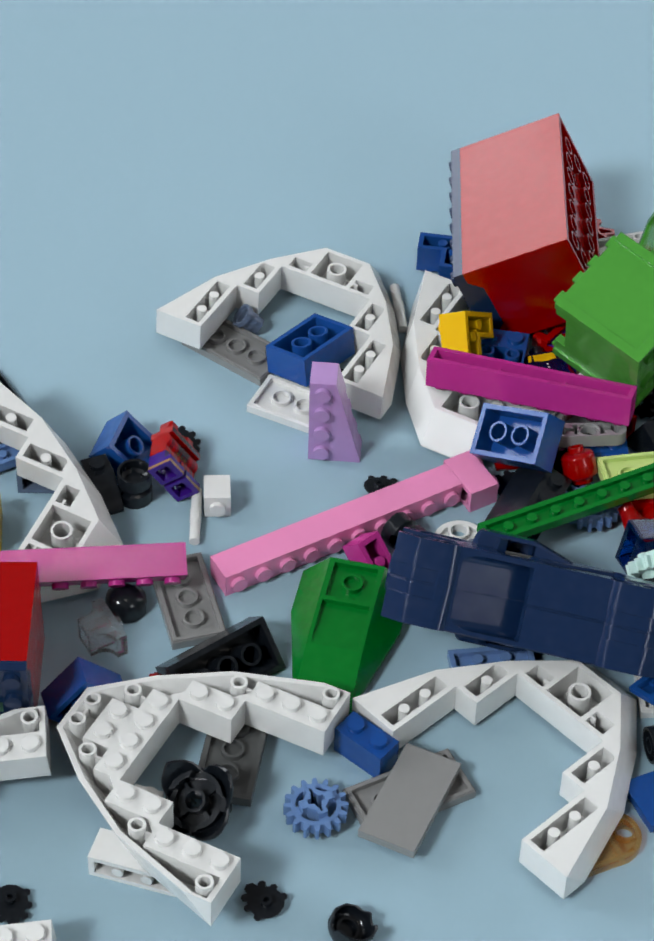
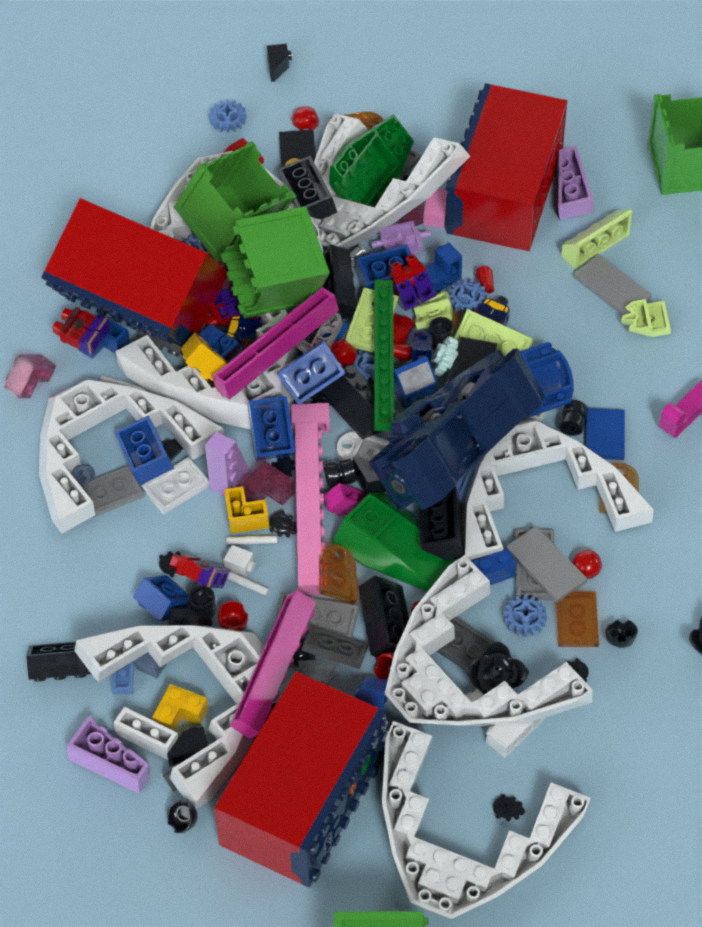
camera: 60 degrees left, 10 degrees up
none -> clear pink brick [3,354,56,398]
none -> hips [52,307,110,355]
none -> red hair [218,601,248,631]
none -> yellow brick [224,486,269,534]
none -> white piece [226,535,278,545]
none -> clear pink brick [239,461,295,506]
none -> blue brick [247,396,295,461]
none -> black piece [269,511,297,538]
none -> dark grey tile [302,626,369,669]
none -> clear orange tile [319,544,357,604]
none -> slope [394,356,438,409]
none -> black slope [419,486,464,560]
none -> clear orange tile [556,592,599,647]
none -> red hair [572,549,602,579]

